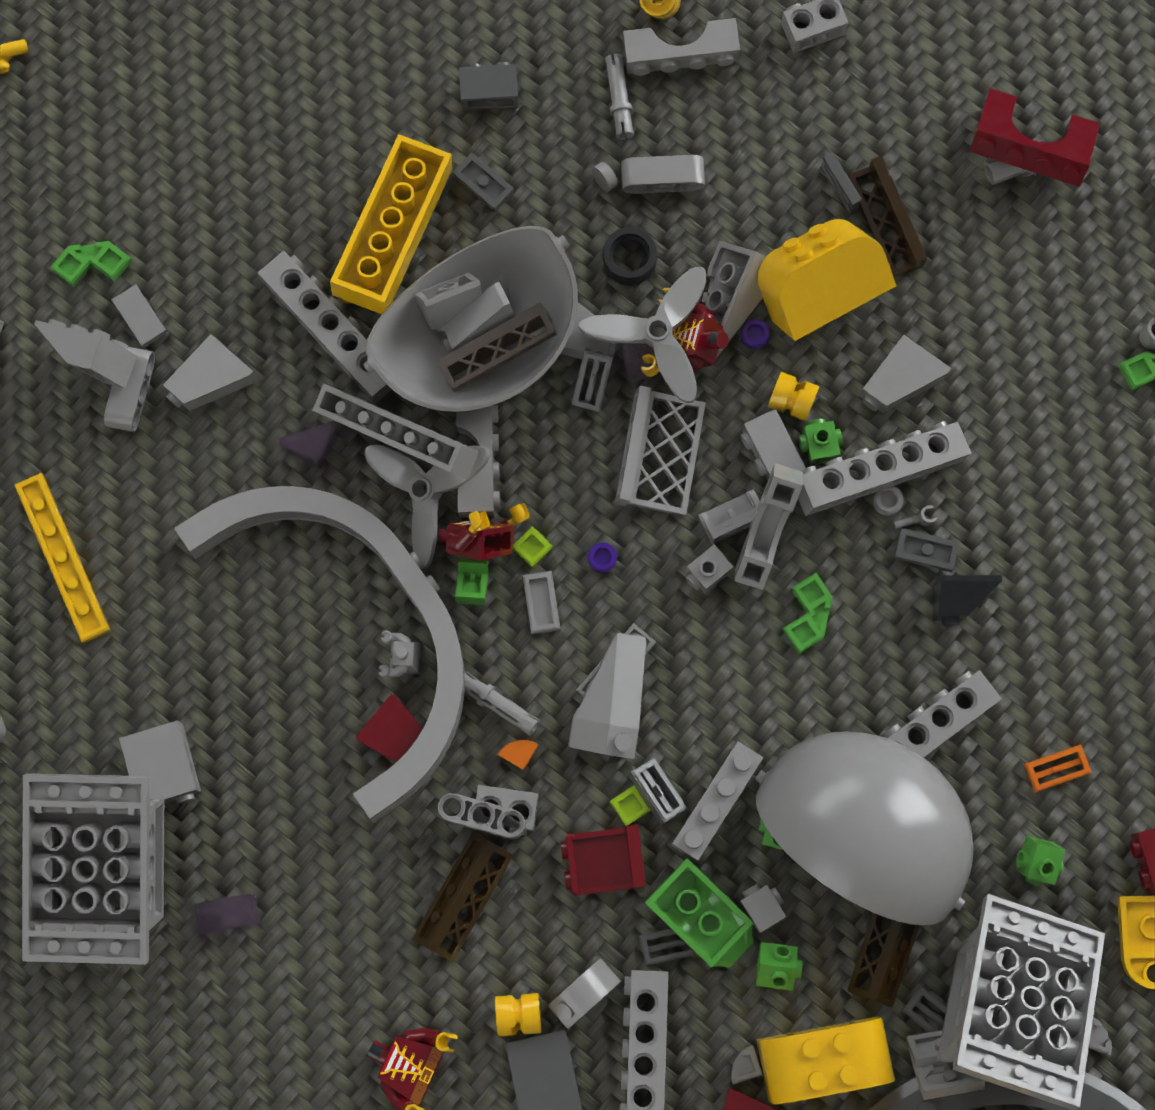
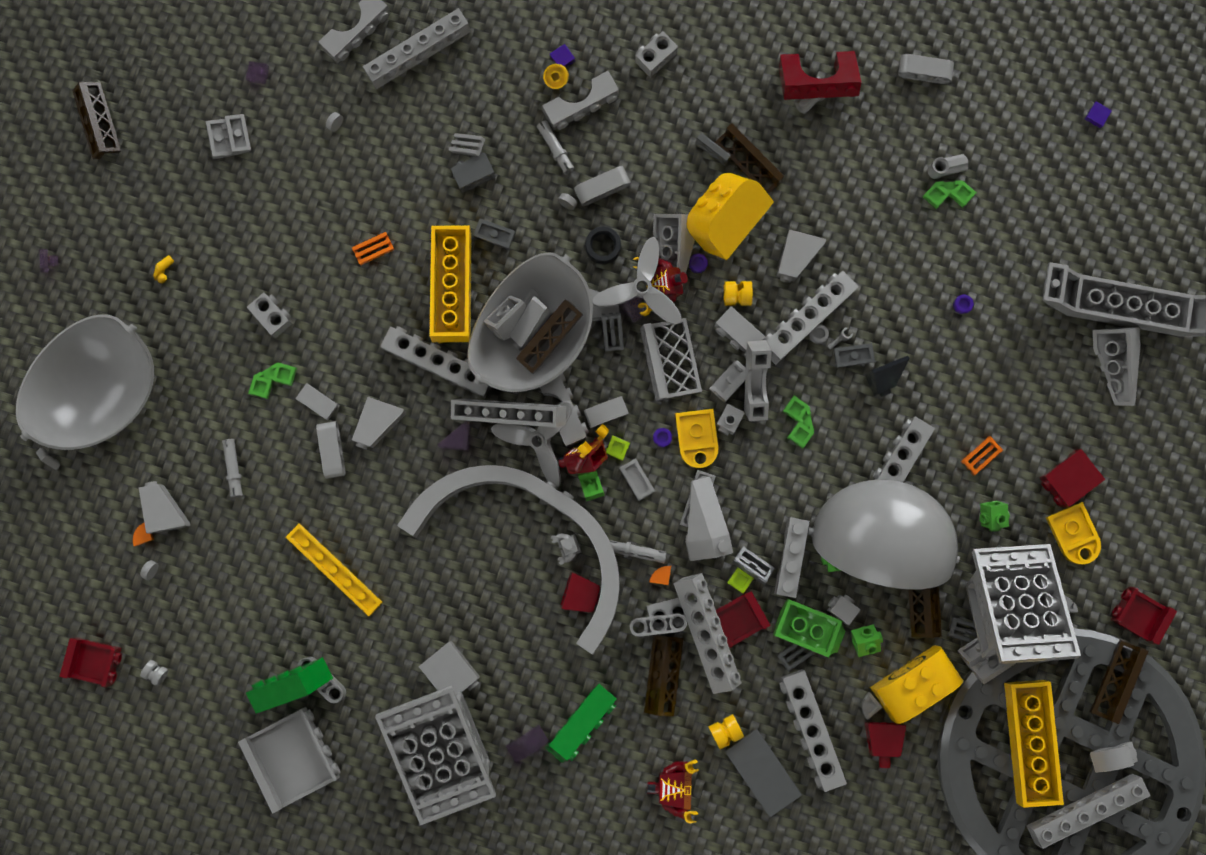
camera: 25 degrees left, 5 degrees up
light grey slope [34,319,137,388] -> none
light grey brick [548,958,621,1029] -> none
bright green brick [798,419,843,466] -> none
none -> light grey brick [247,292,293,338]
none -> orange tile [352,232,395,266]
none -> light grey tile [449,133,485,156]
none -> green wedge [545,684,617,763]
none -> light grey slope [584,396,629,428]
none -> light grey brick [673,573,742,694]
none -> yellow tile [675,409,718,468]
none -> dark purple tile [953,294,974,314]

